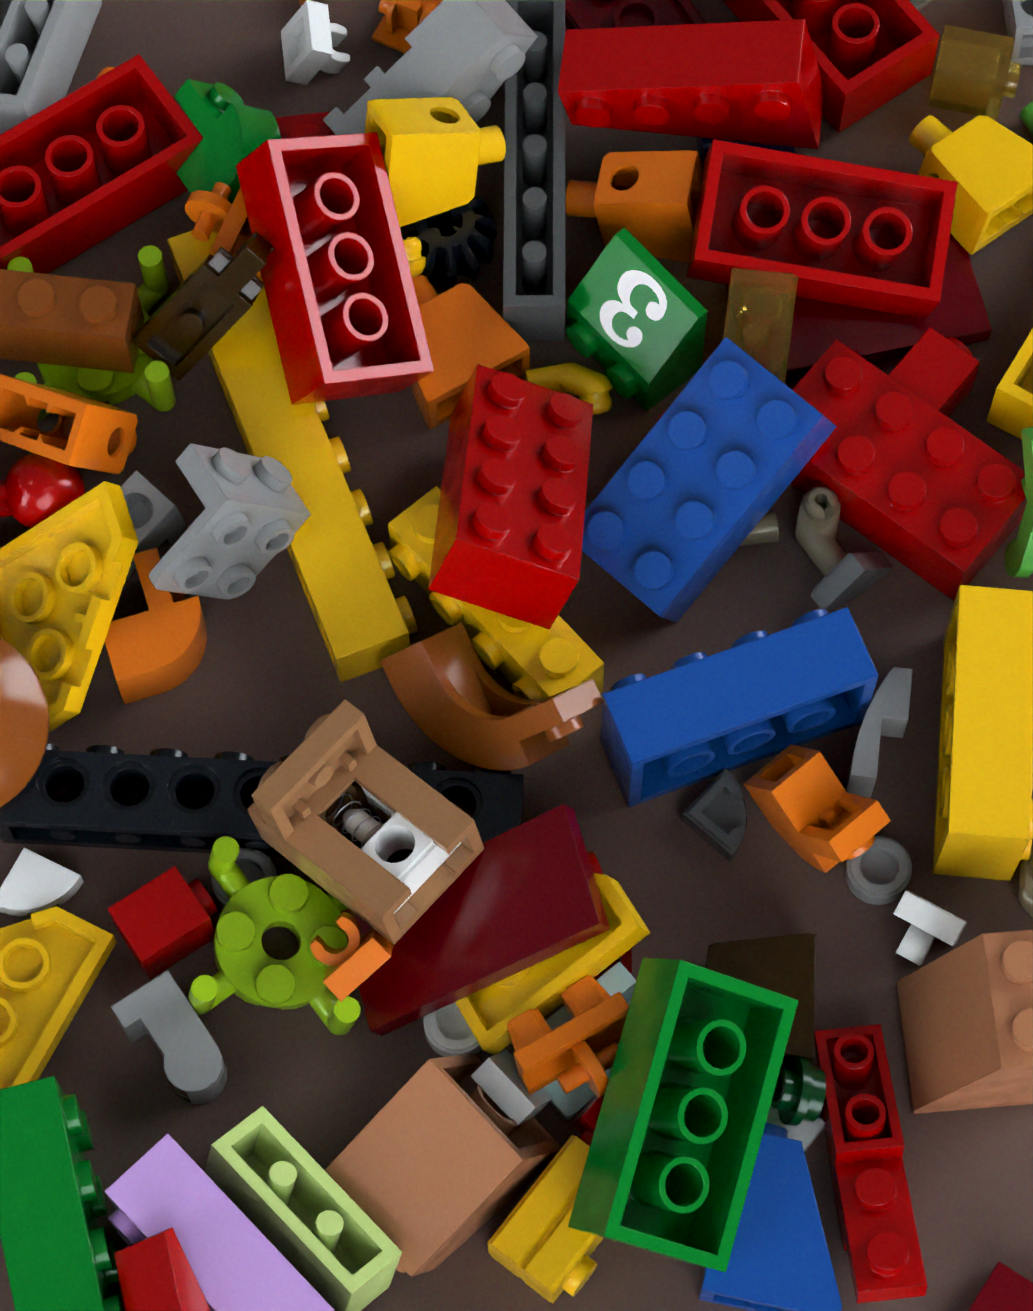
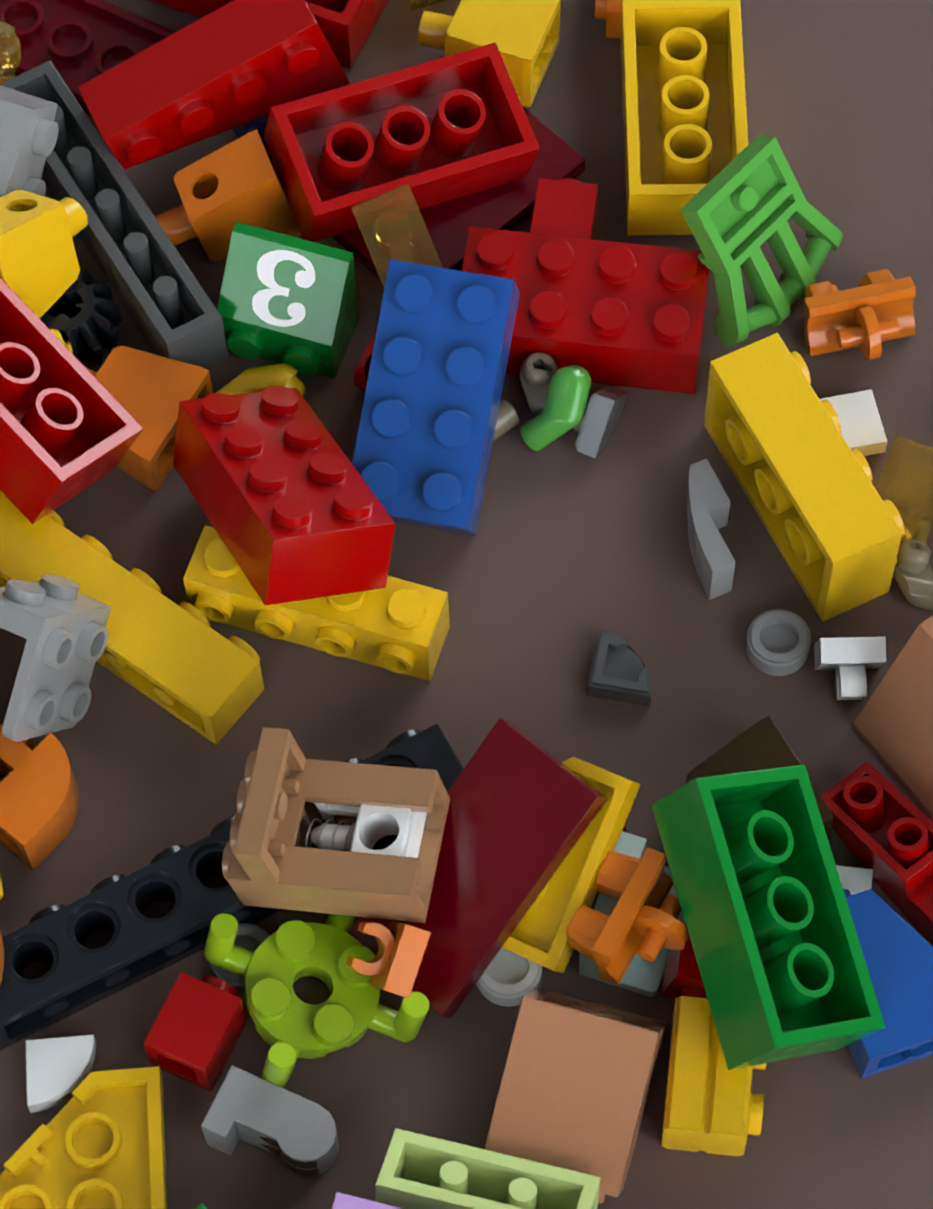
camera: 30 degrees left, 5 degrees down
dark orange arch [380,622,604,771] -> none
white tile [471,1050,552,1126] -> none
blue brick [600,607,879,808] -> none
orange brick [743,744,891,873] -> none
dark green plate [771,1057,826,1126] -> none
none -> bright green arm [520,365,592,451]

